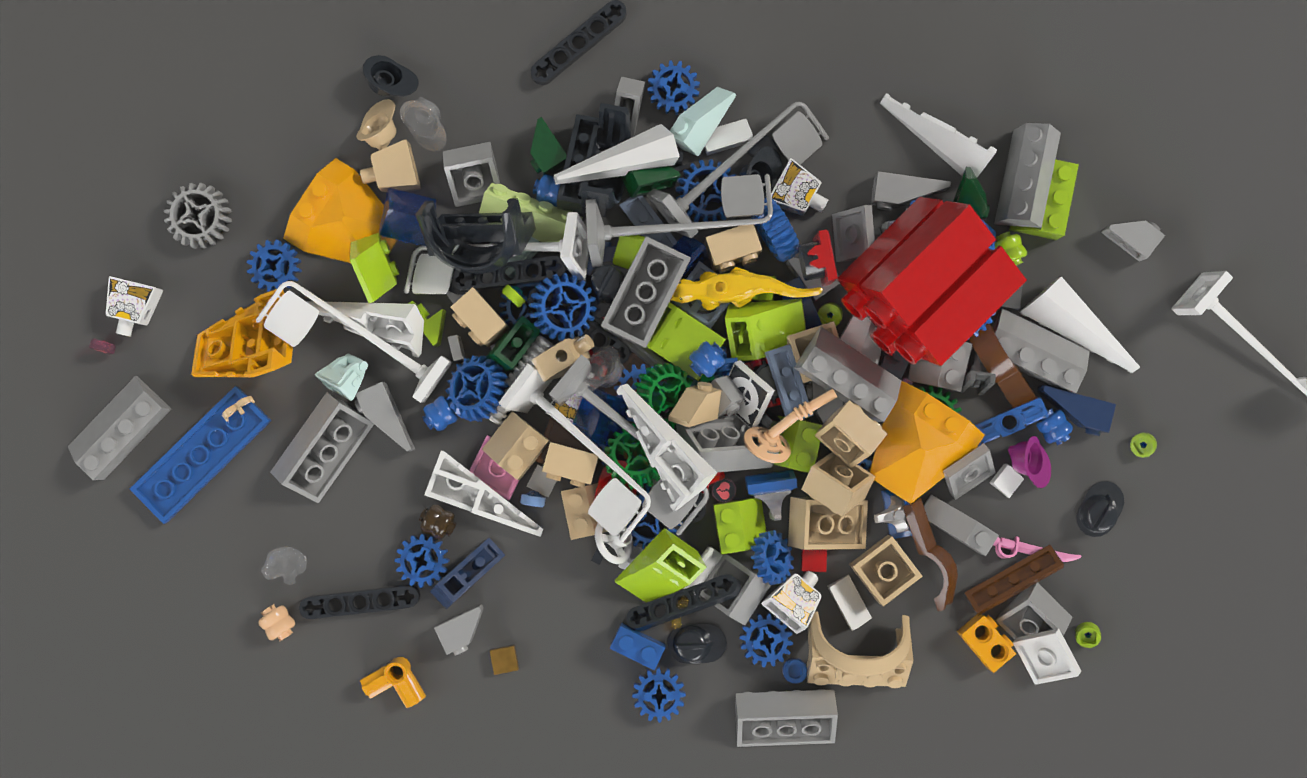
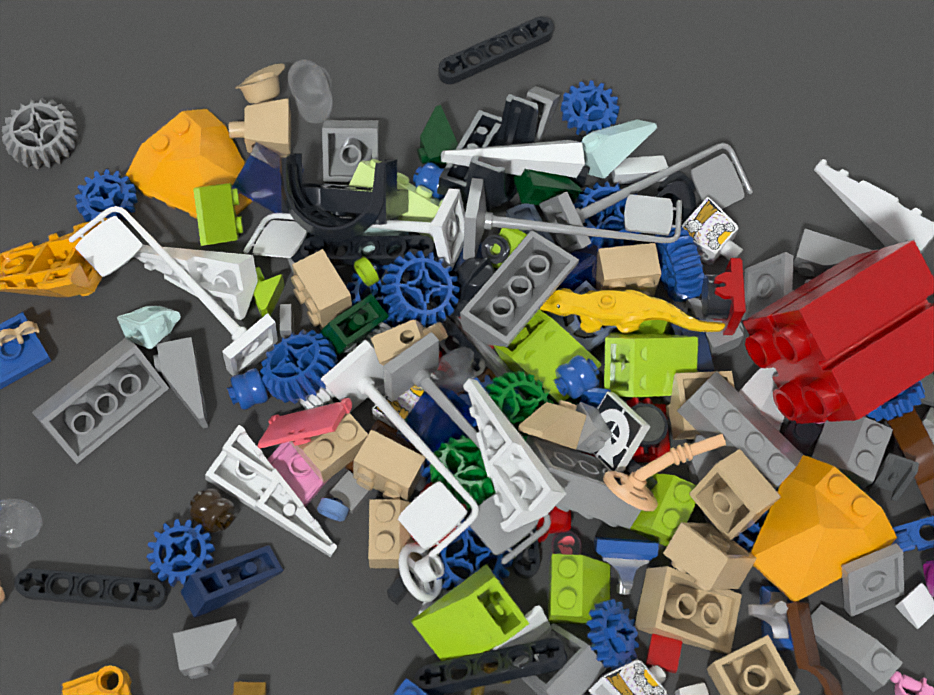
camera: 10 degrees right, 20 degrees down
black piece [363,55,419,97] -> none
sand blue plate [765,345,813,418] -> none
lime tile [818,303,843,326] -> none
none -> coral door [258,398,352,449]
none -> black plate [481,235,510,264]

